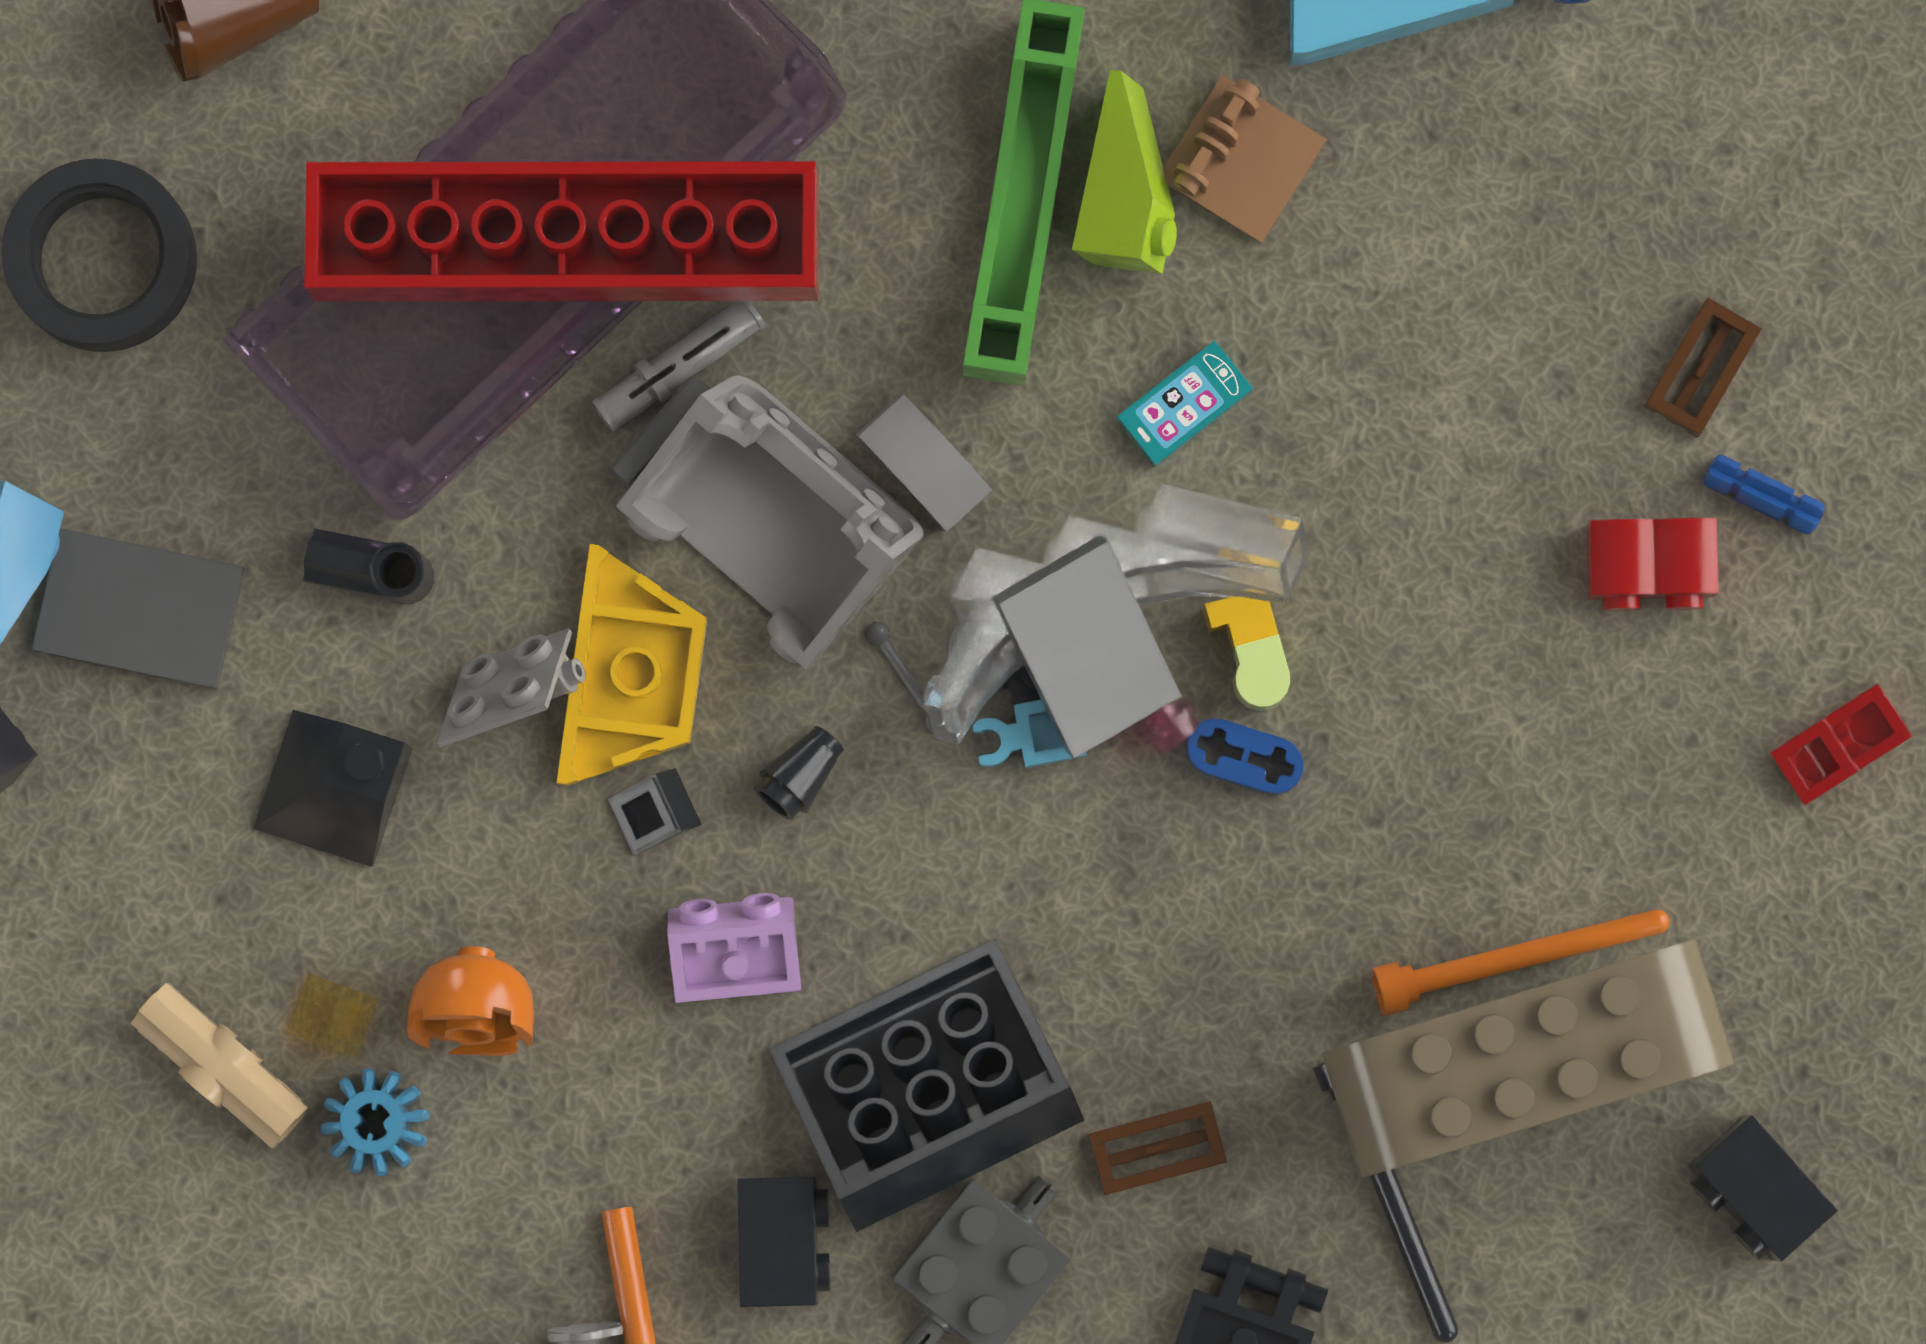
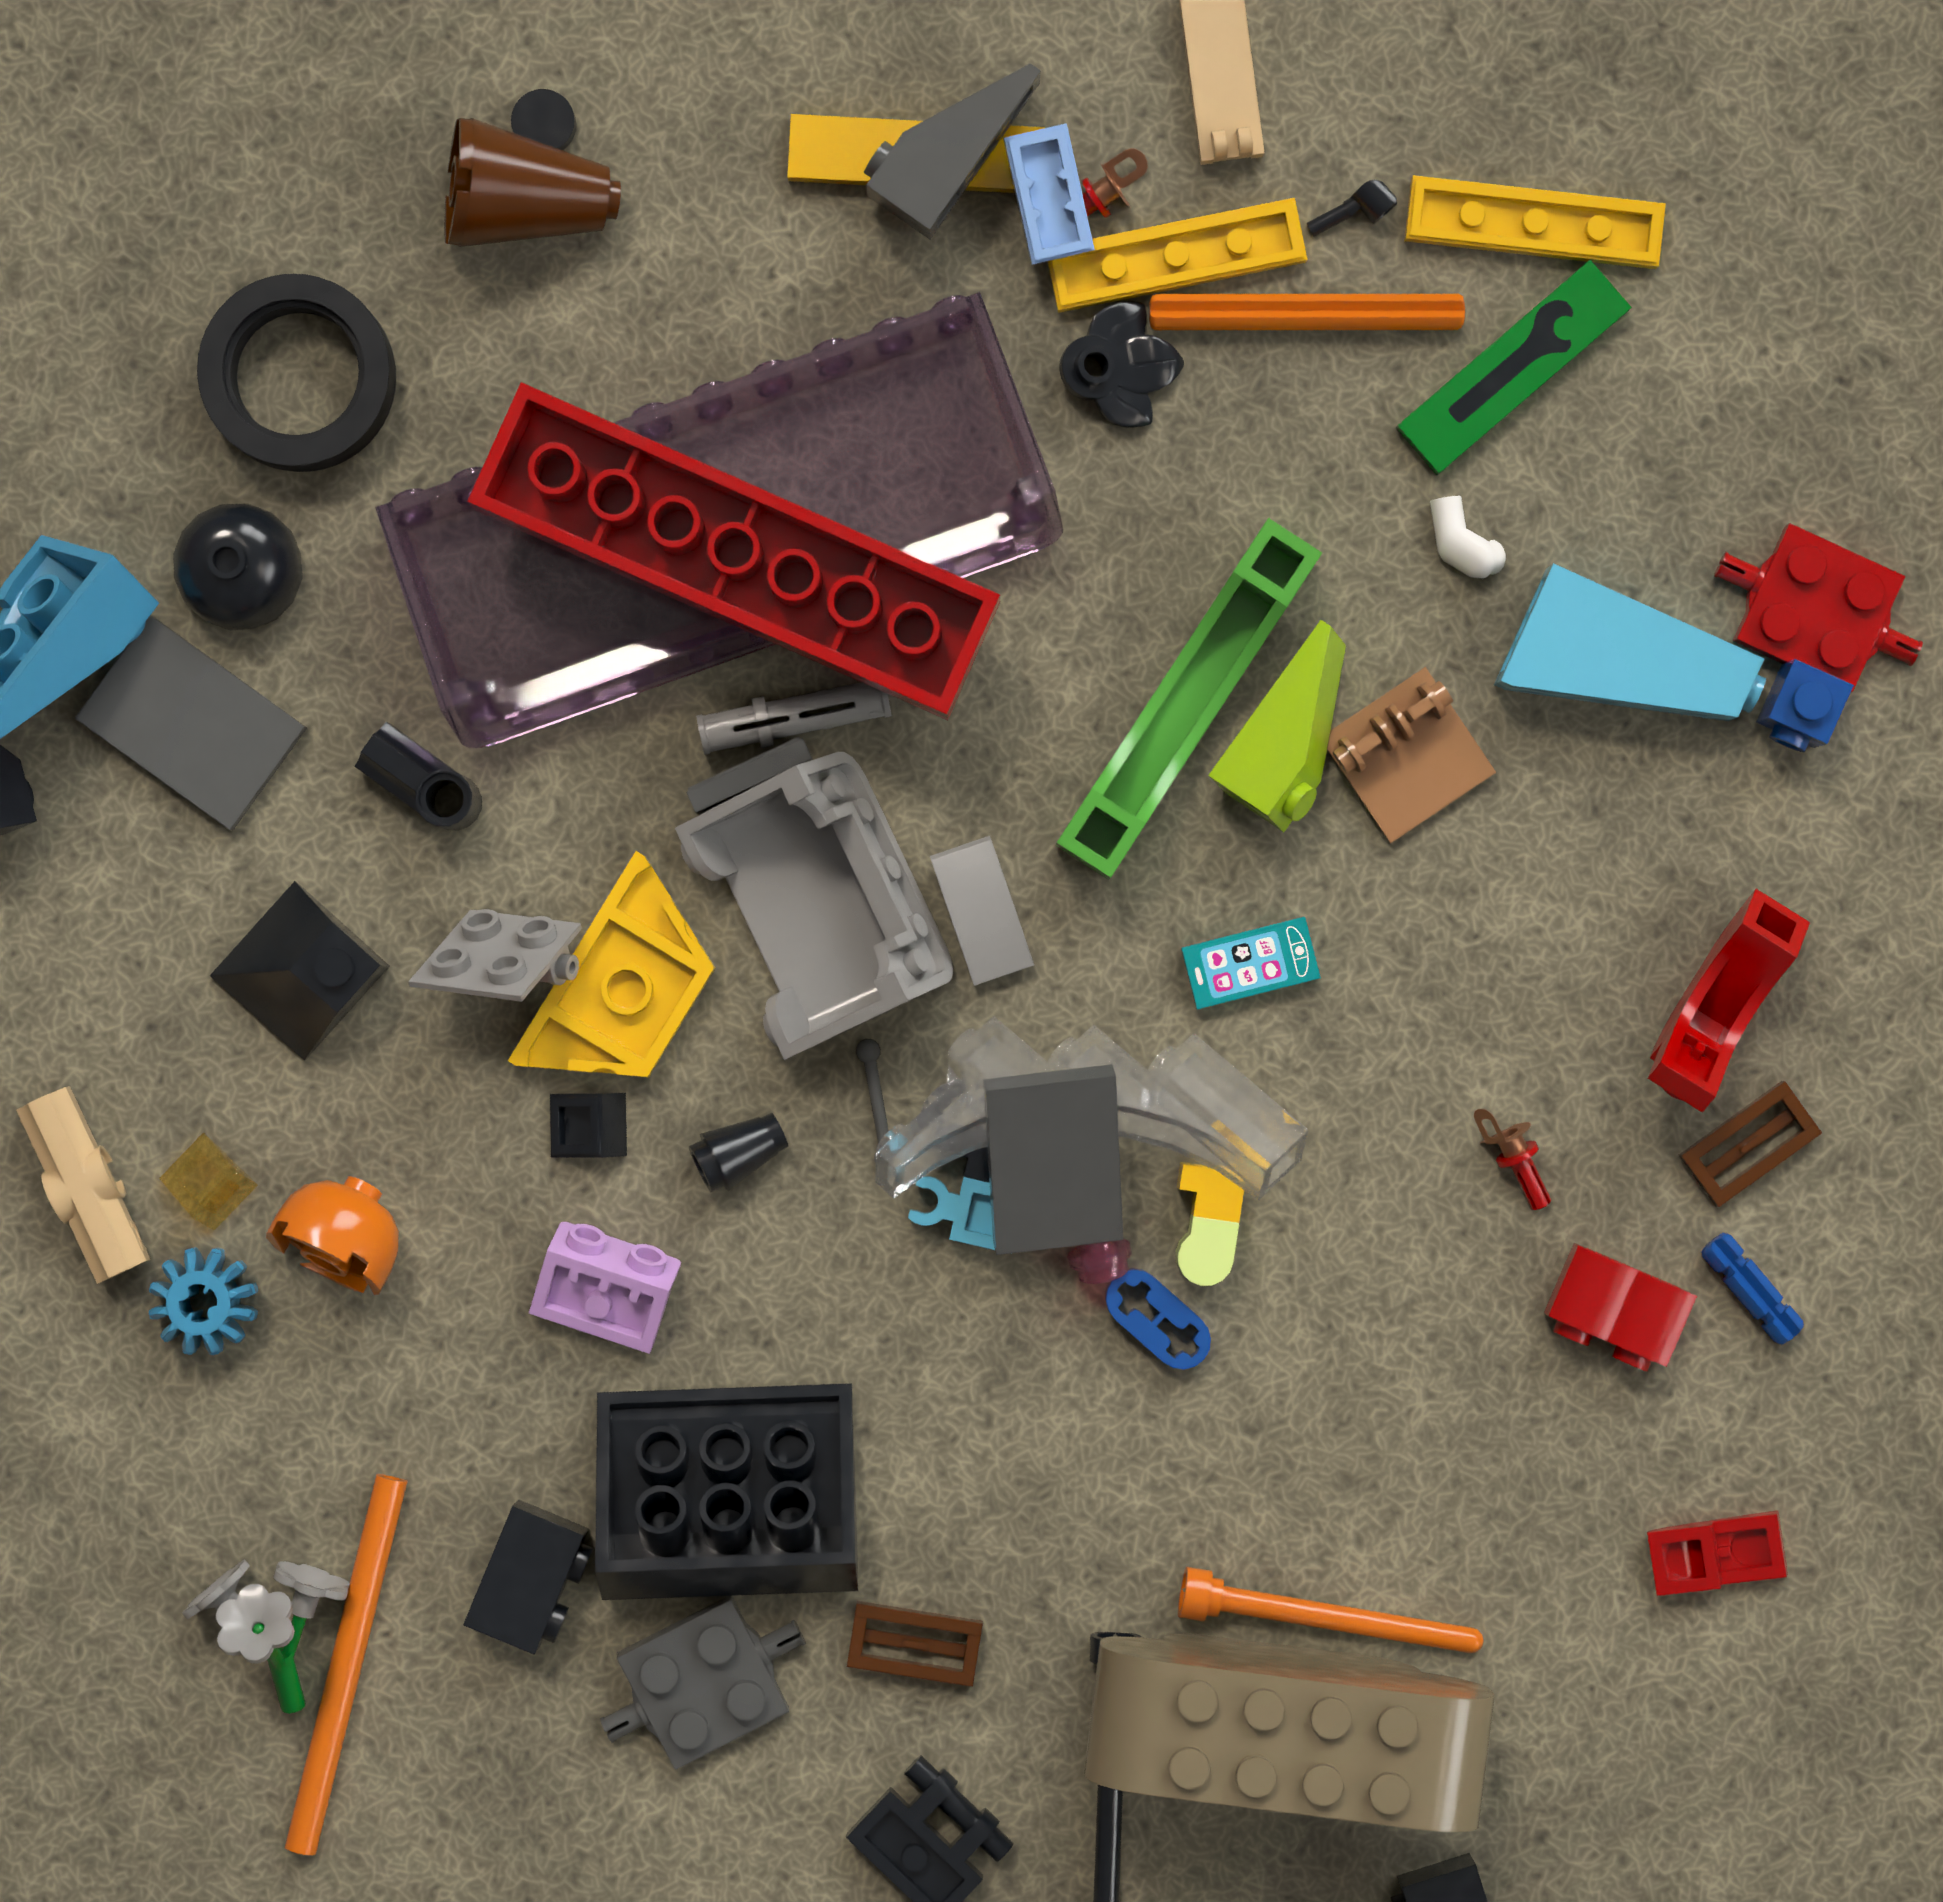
camera: 20 degrees right, 5 degrees up
none -> black cylinder [173,503,303,630]
none -> piece [1474,1109,1551,1210]
none -> red arch [1647,889,1810,1113]

